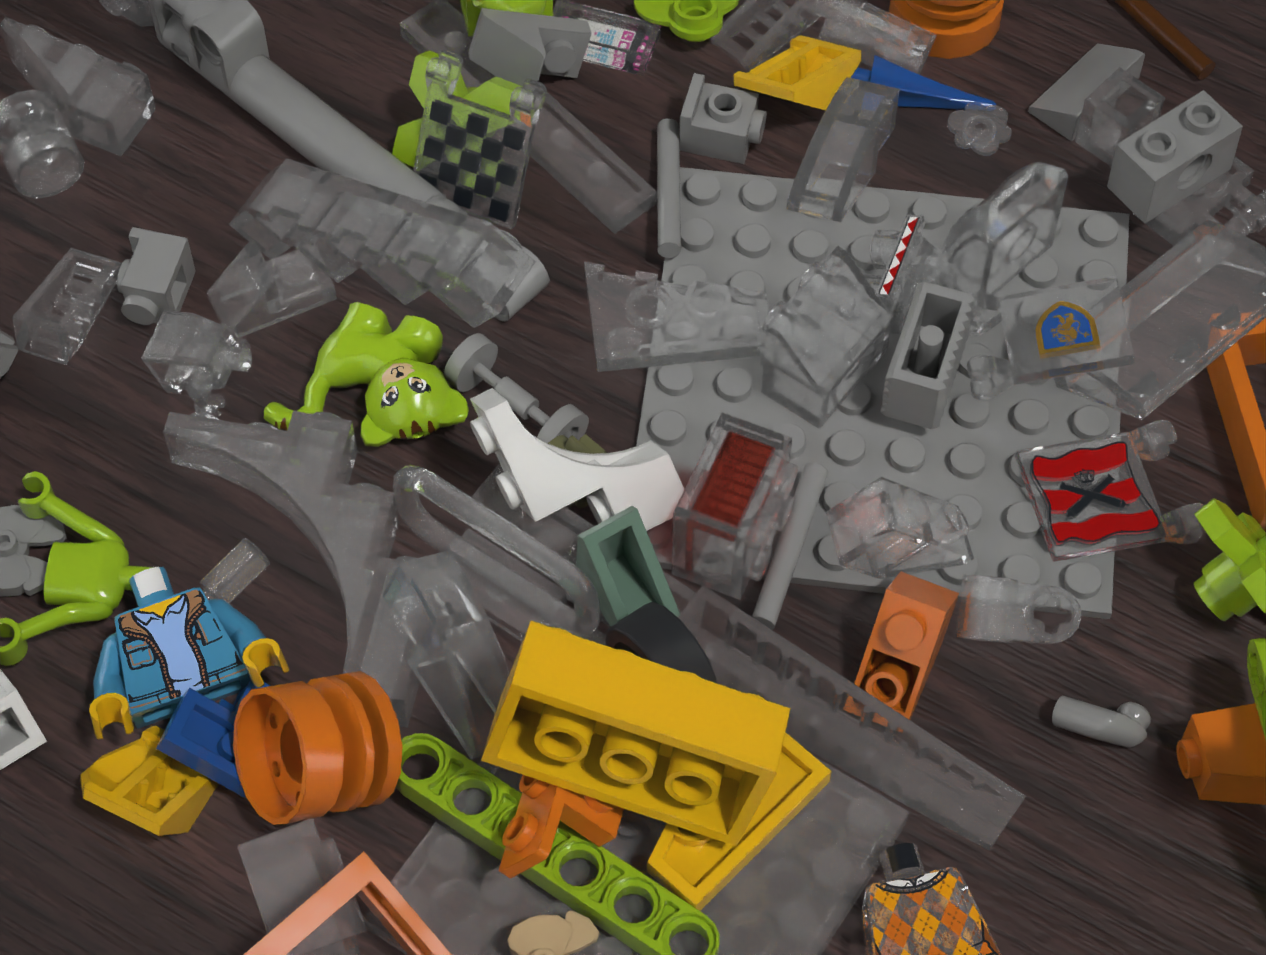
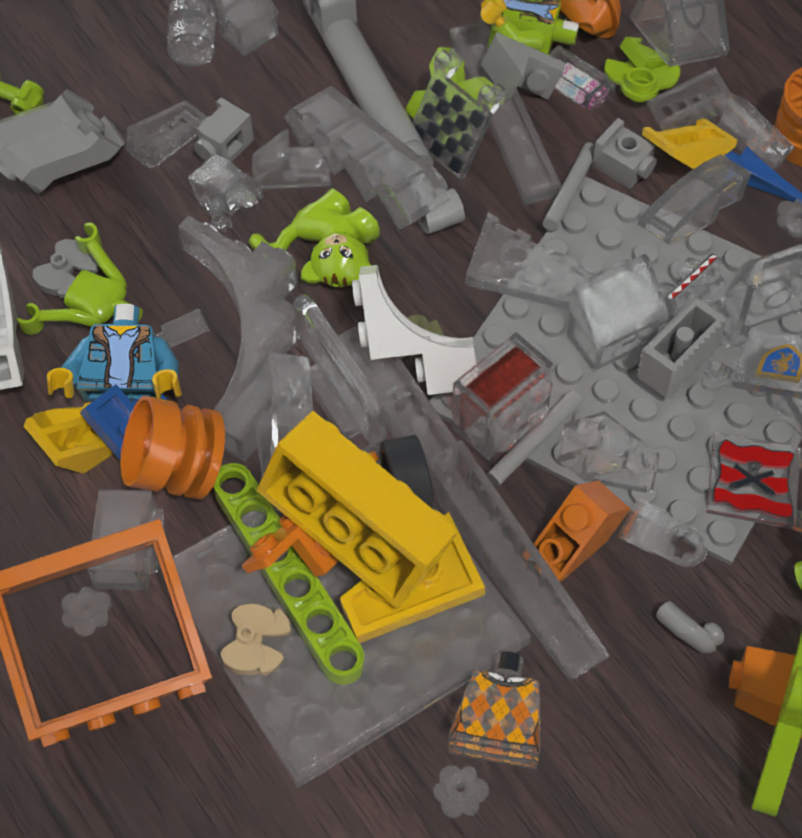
camera: 25 degrees right, 0 degrees up
light grey wheel [444,333,589,443] -> none
sand green slope [575,506,681,626] -> none

